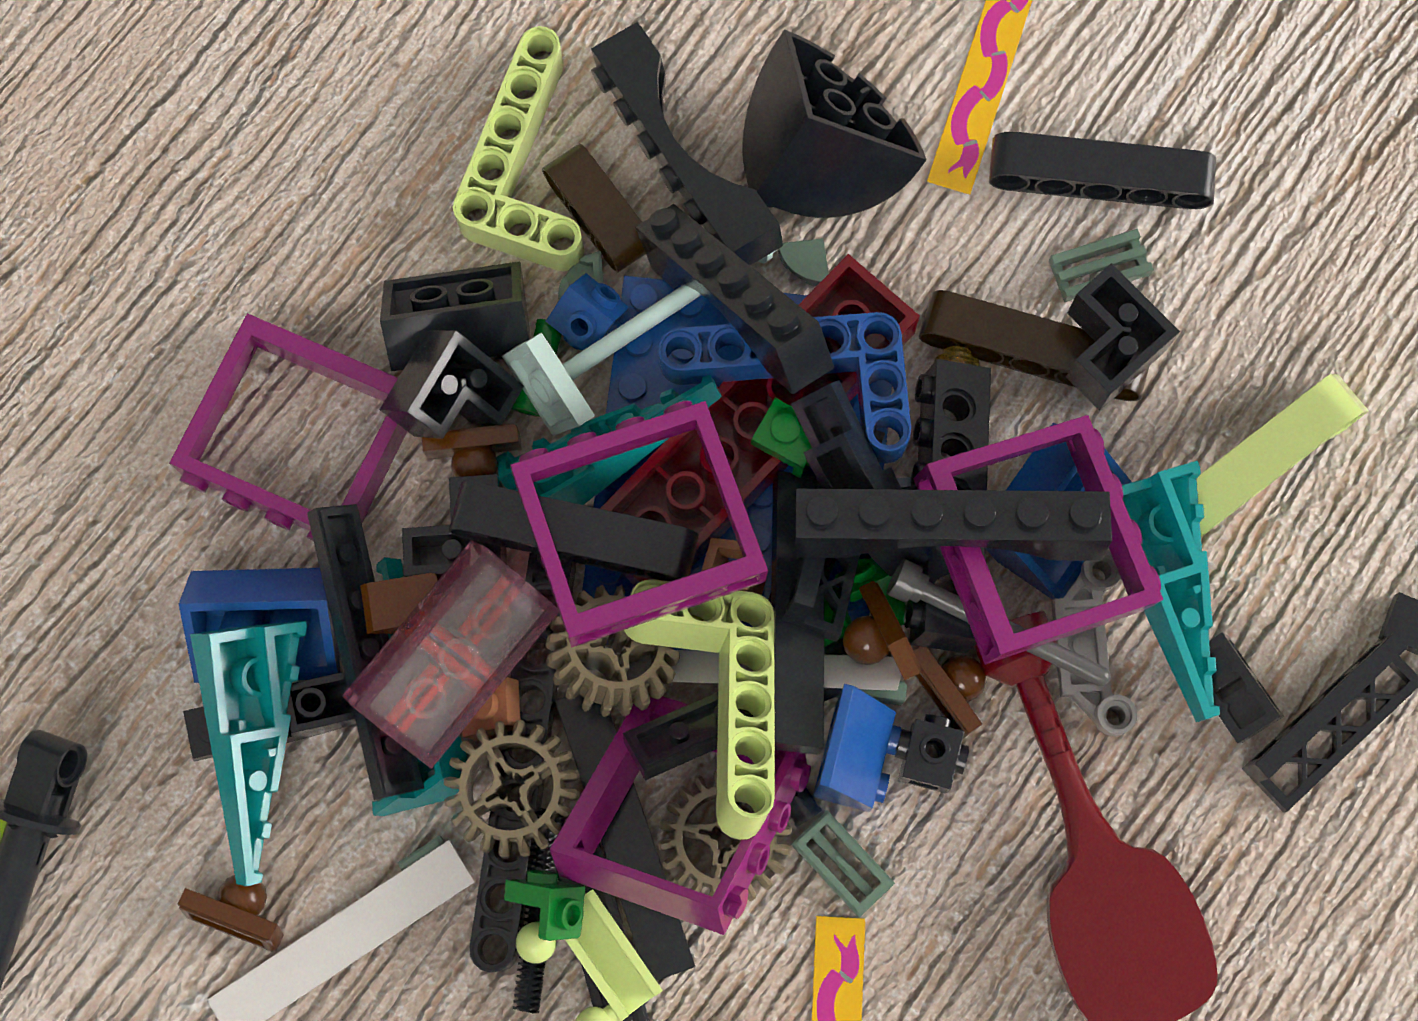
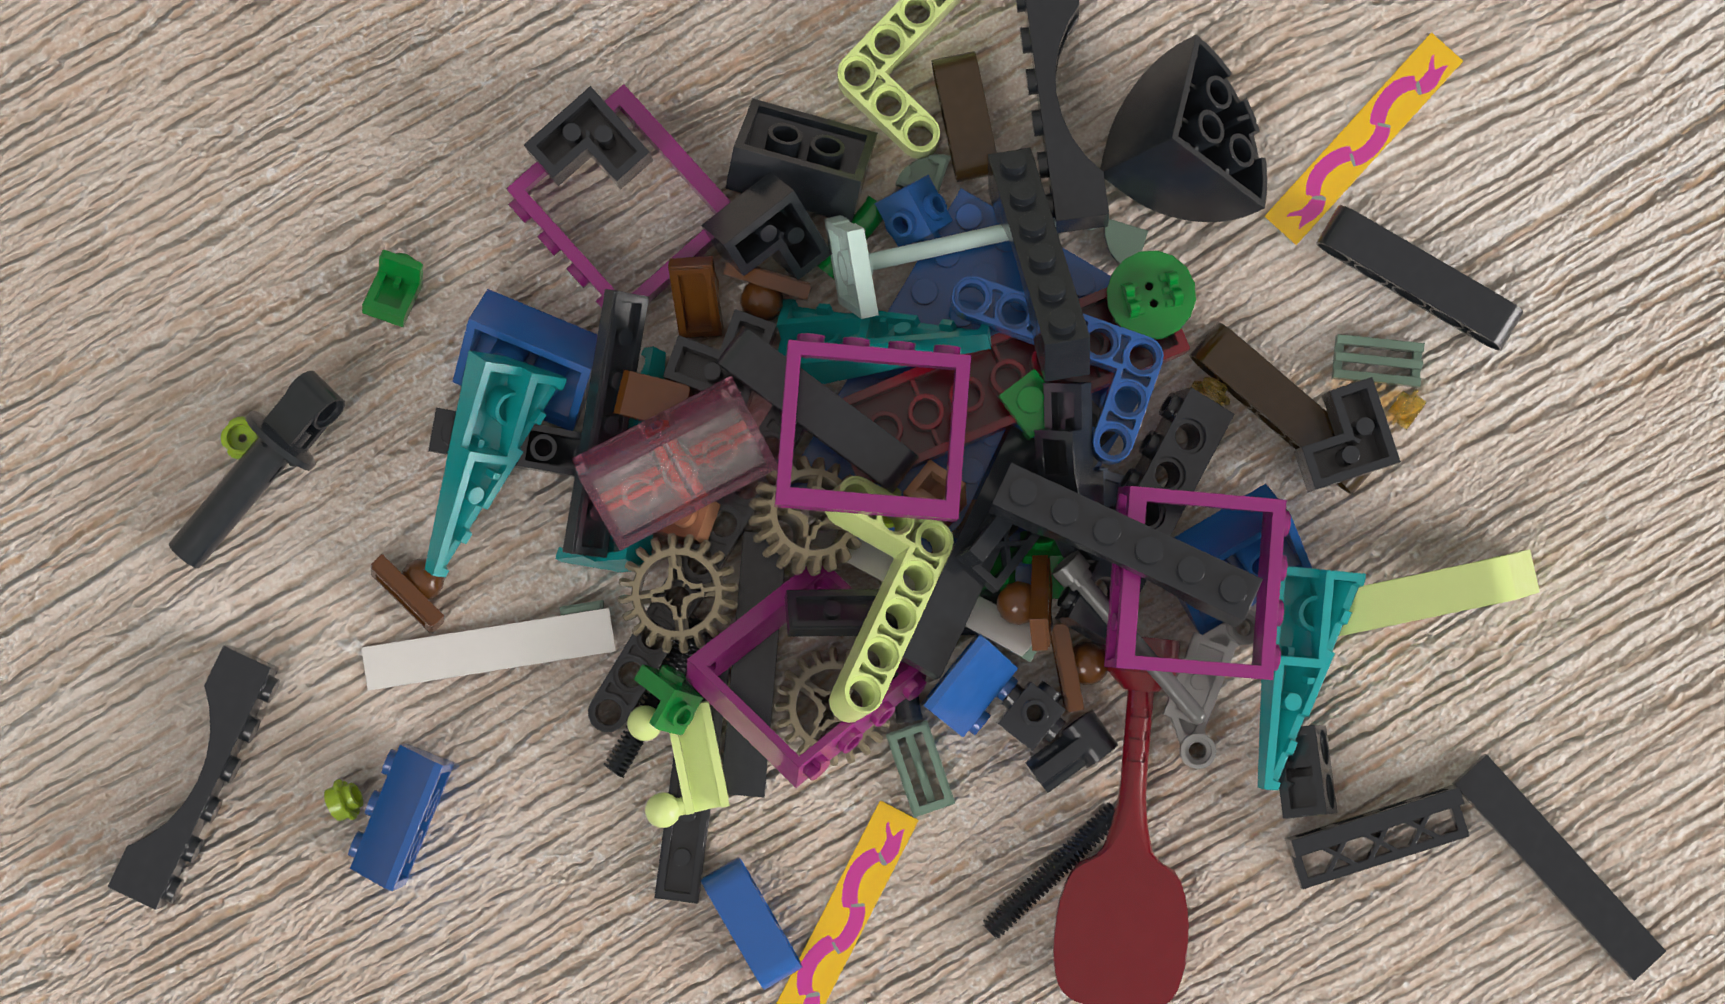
camera: 20 degrees right, 10 degrees up
none -> green bracket [362,250,423,327]
none -> black brick [524,86,653,190]
none -> reddish brown tile [668,256,724,338]
none -> black axle [982,802,1115,939]
none -> black piece [1025,709,1118,793]
none -> green plate [1106,250,1196,339]
none -> clear yellow plate [1388,389,1427,430]

